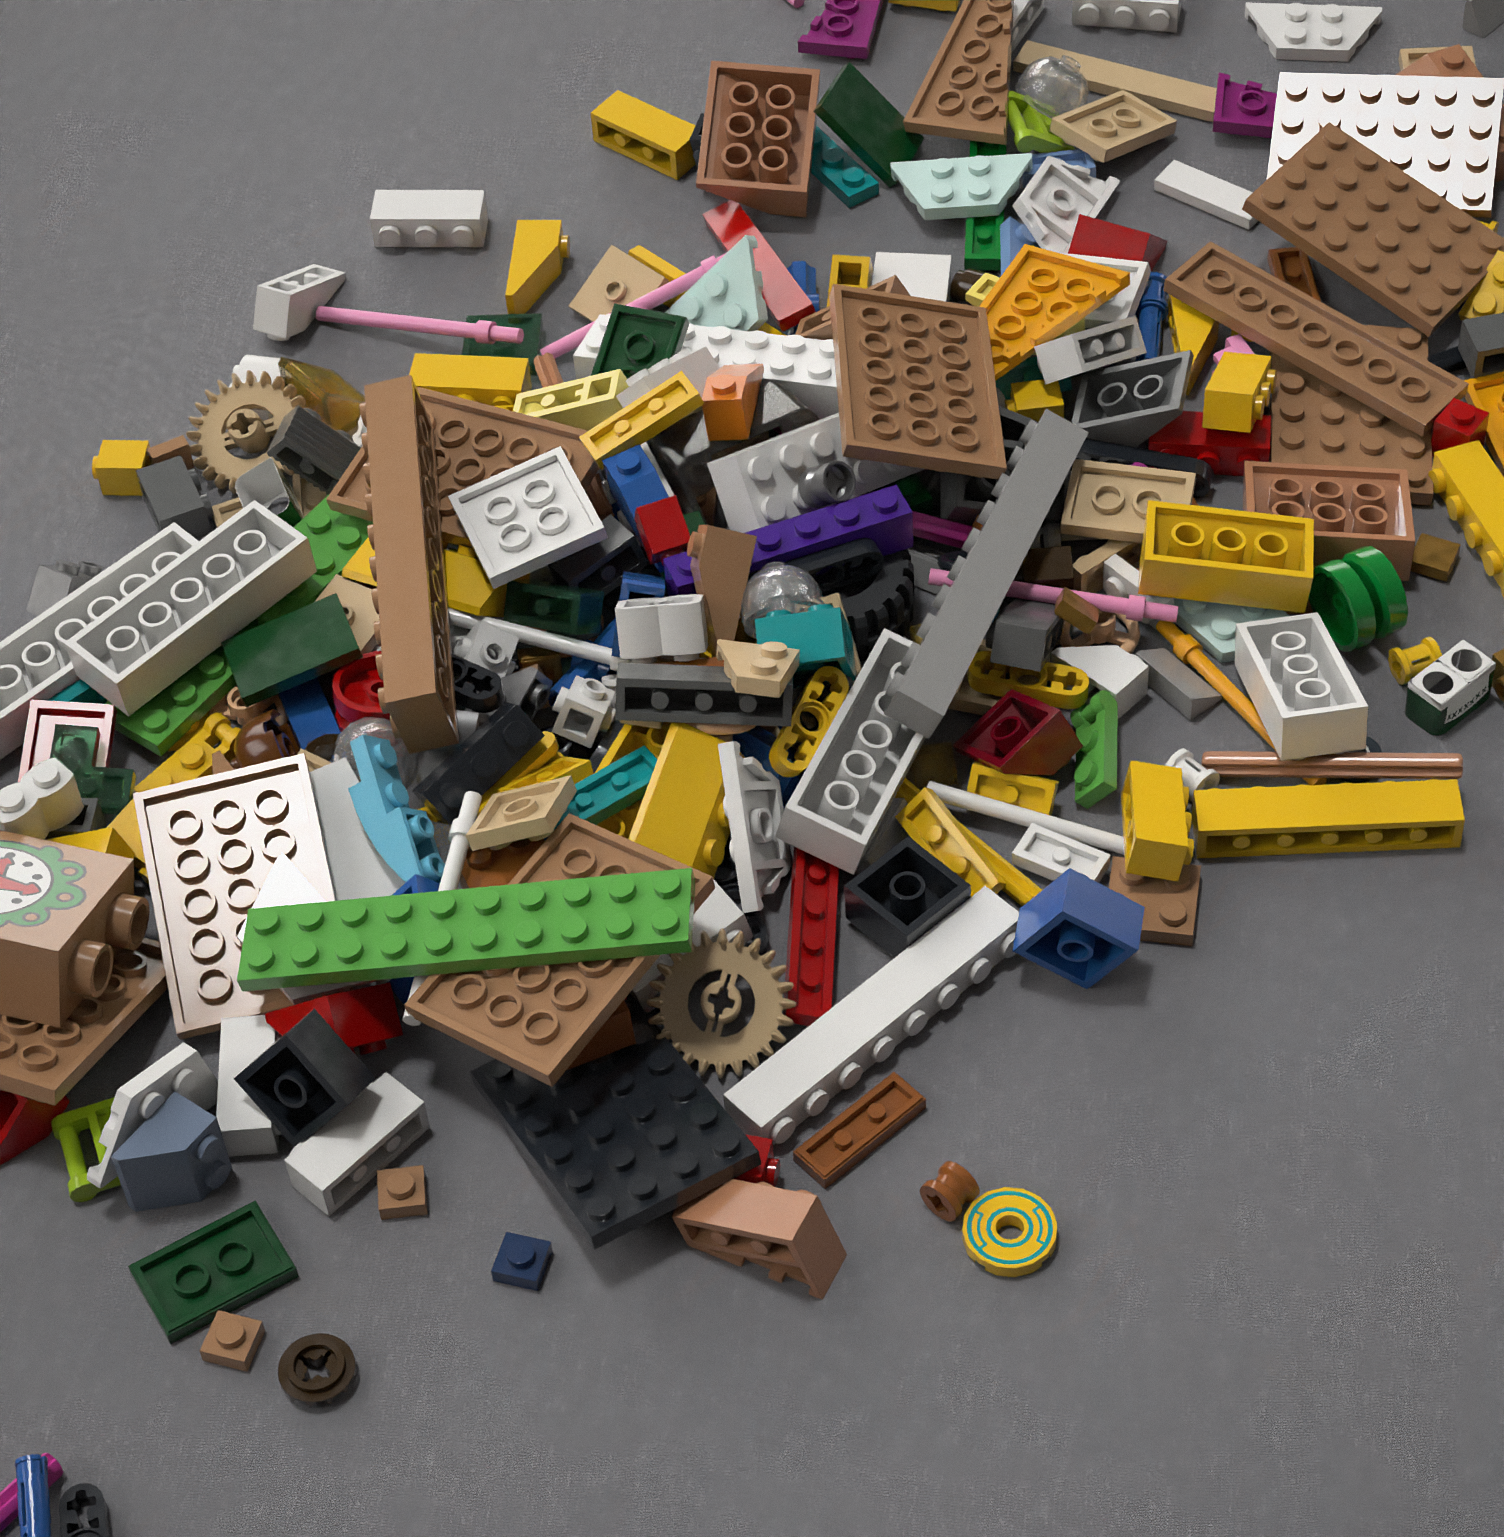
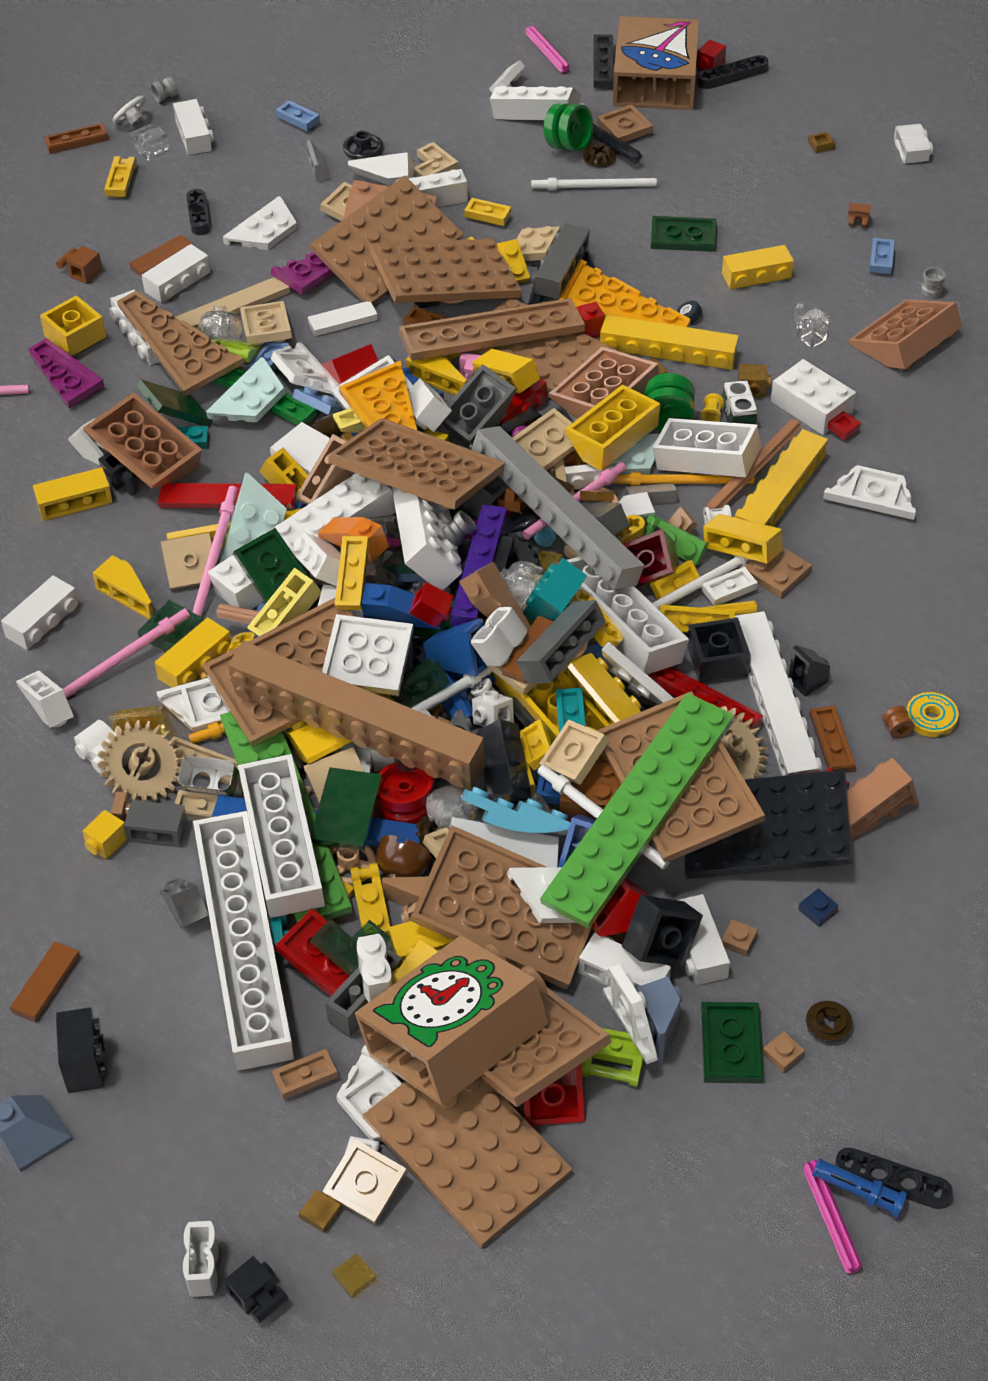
camera: 60 degrees left, 0 degrees up
dark grey brick [267,405,361,495] -> none
tan wing [716,639,800,698] -> none
blue brick [1012,868,1145,989] -> none
none -> medium nougat plate [667,506,698,533]
none -> black slope [788,645,830,696]
none -> white wing [823,465,916,520]

